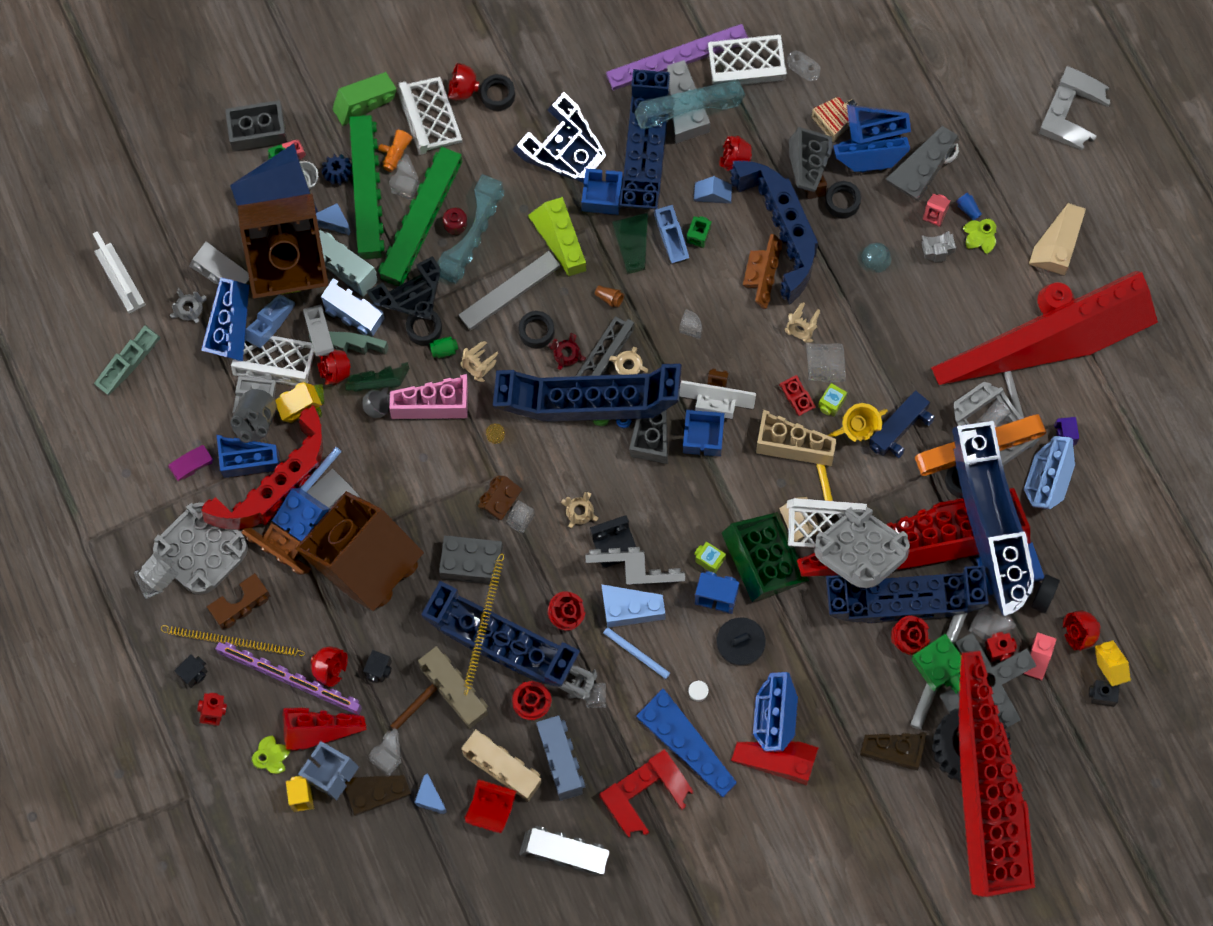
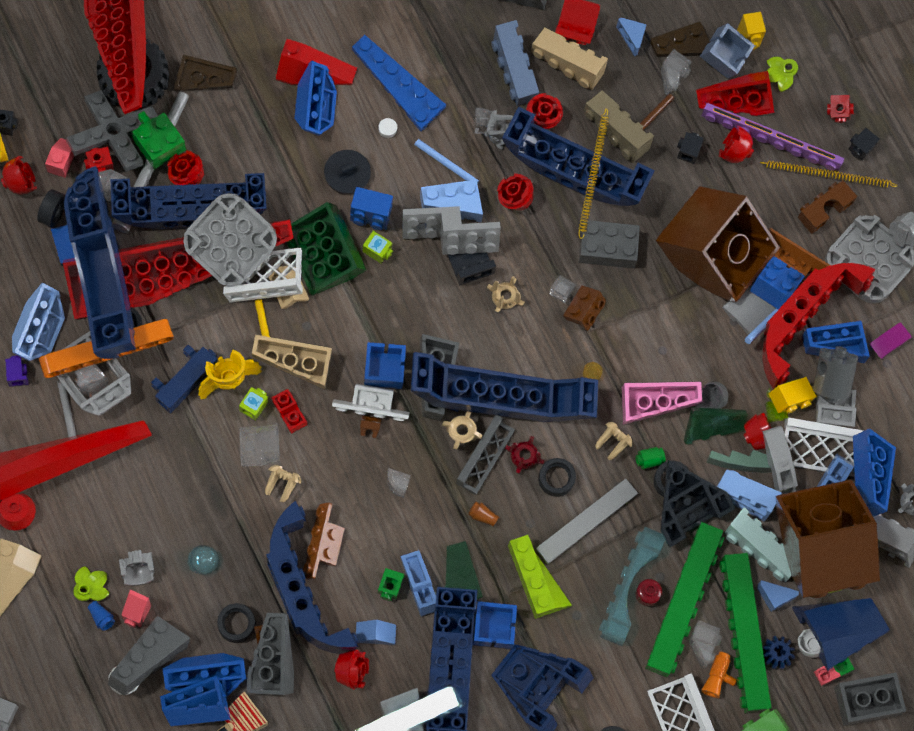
camera: 165 degrees right, 0 degrees up
red wedge [599,749,693,838] -> none

